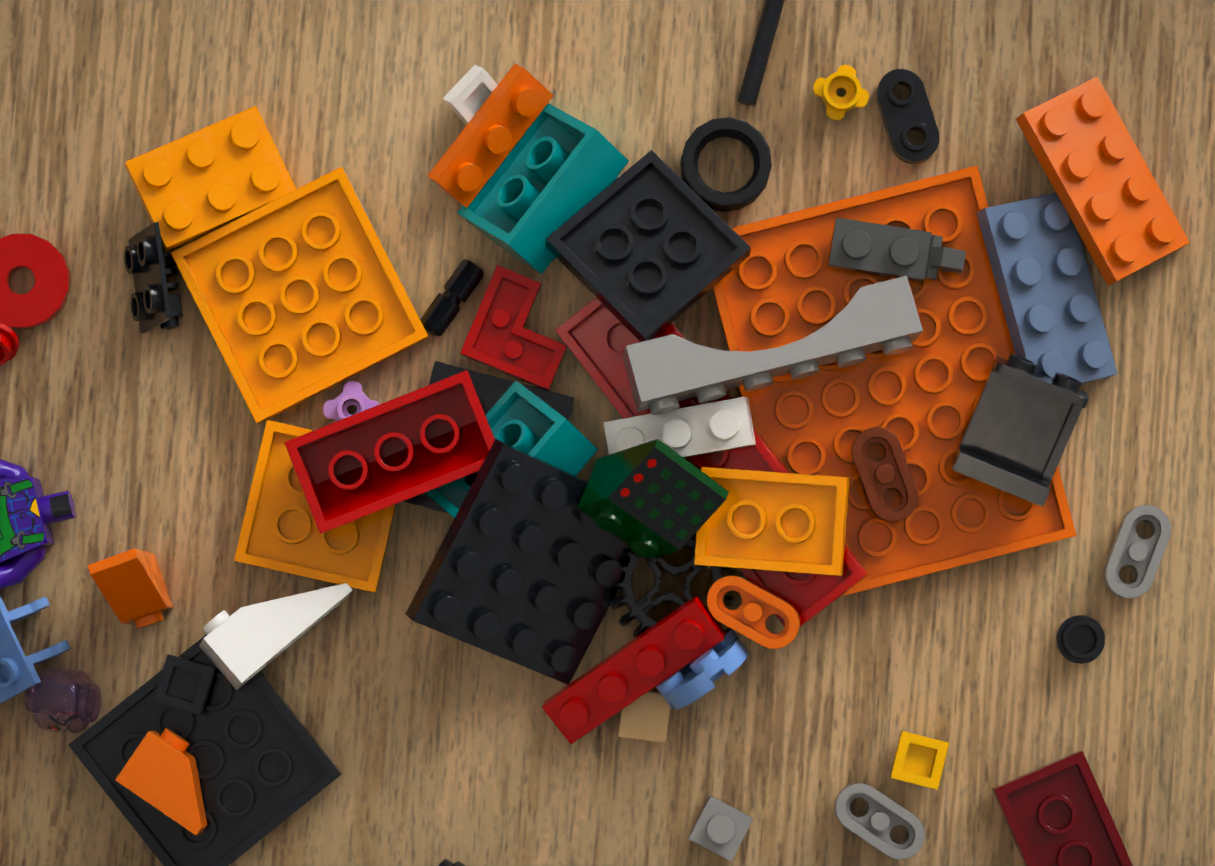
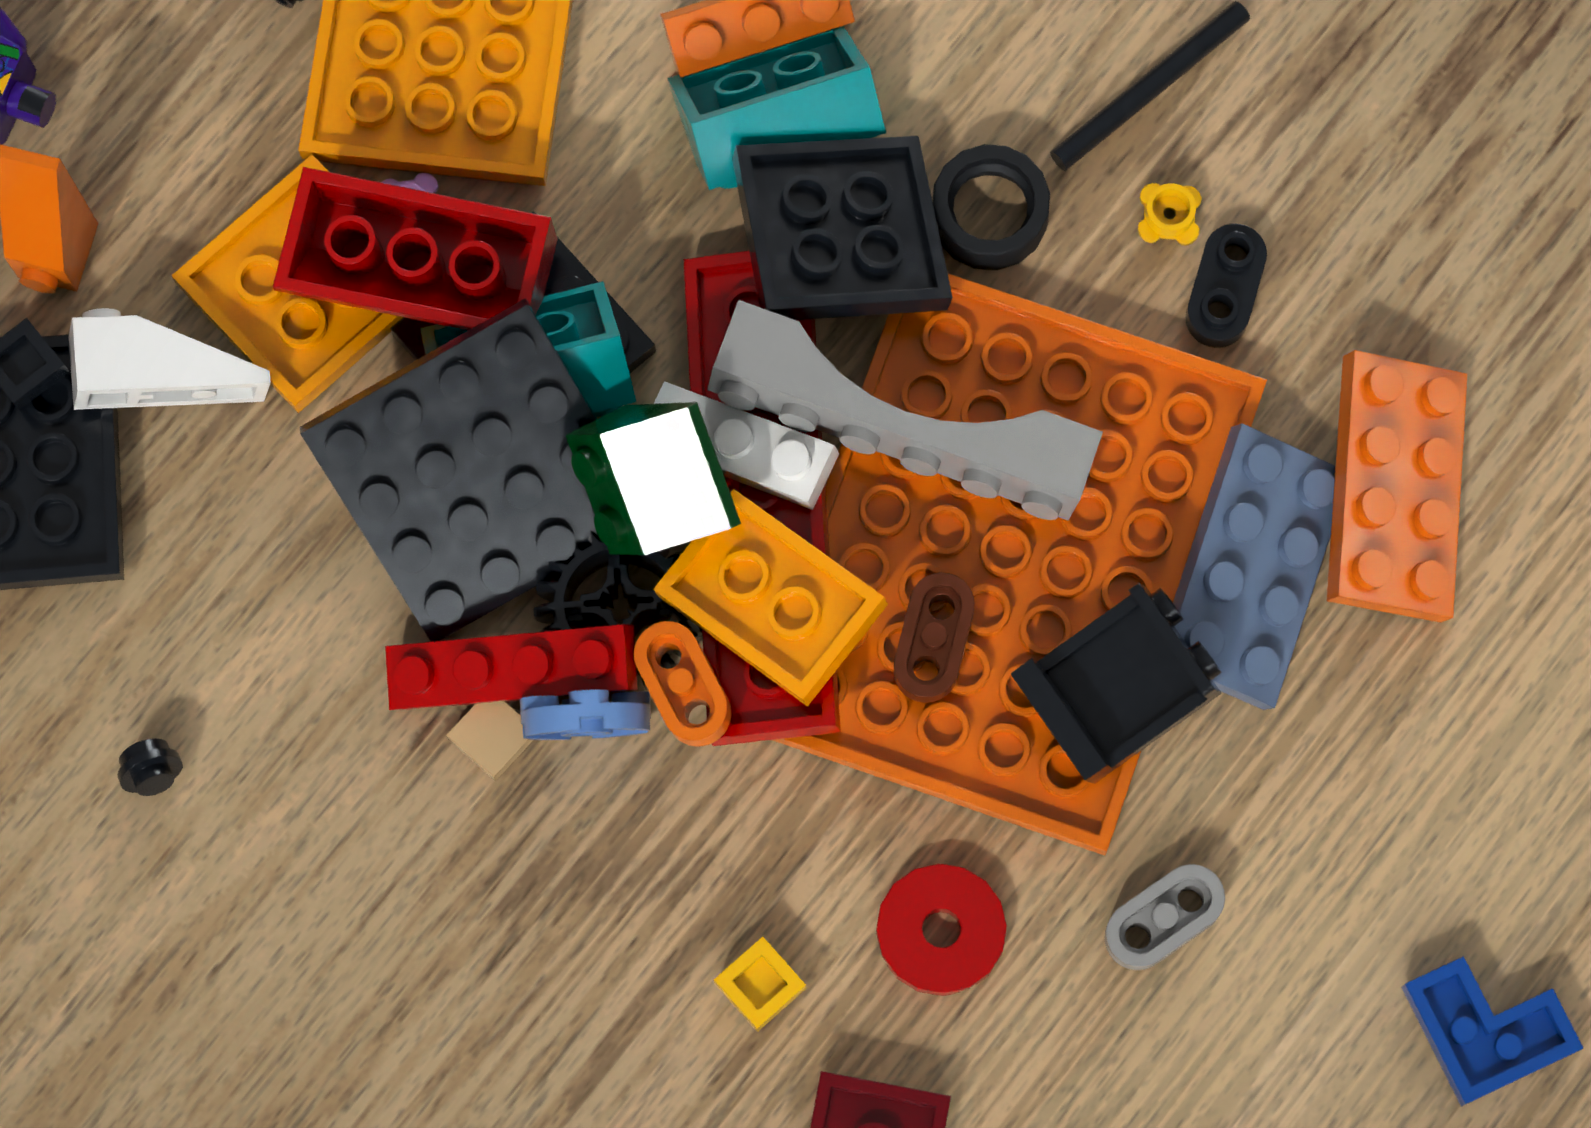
camera: 40 degrees right, 10 degrees down
black piece [420,259,484,337] -> none
red plate [460,265,567,391] -> none
light grey plate [688,795,754,861] -> none
dark grey hinge [828,217,966,282] -> none
light grey plate [834,783,925,859] -> none
black plate [1056,615,1105,664] -> none
none -> red tile [876,863,1007,996]

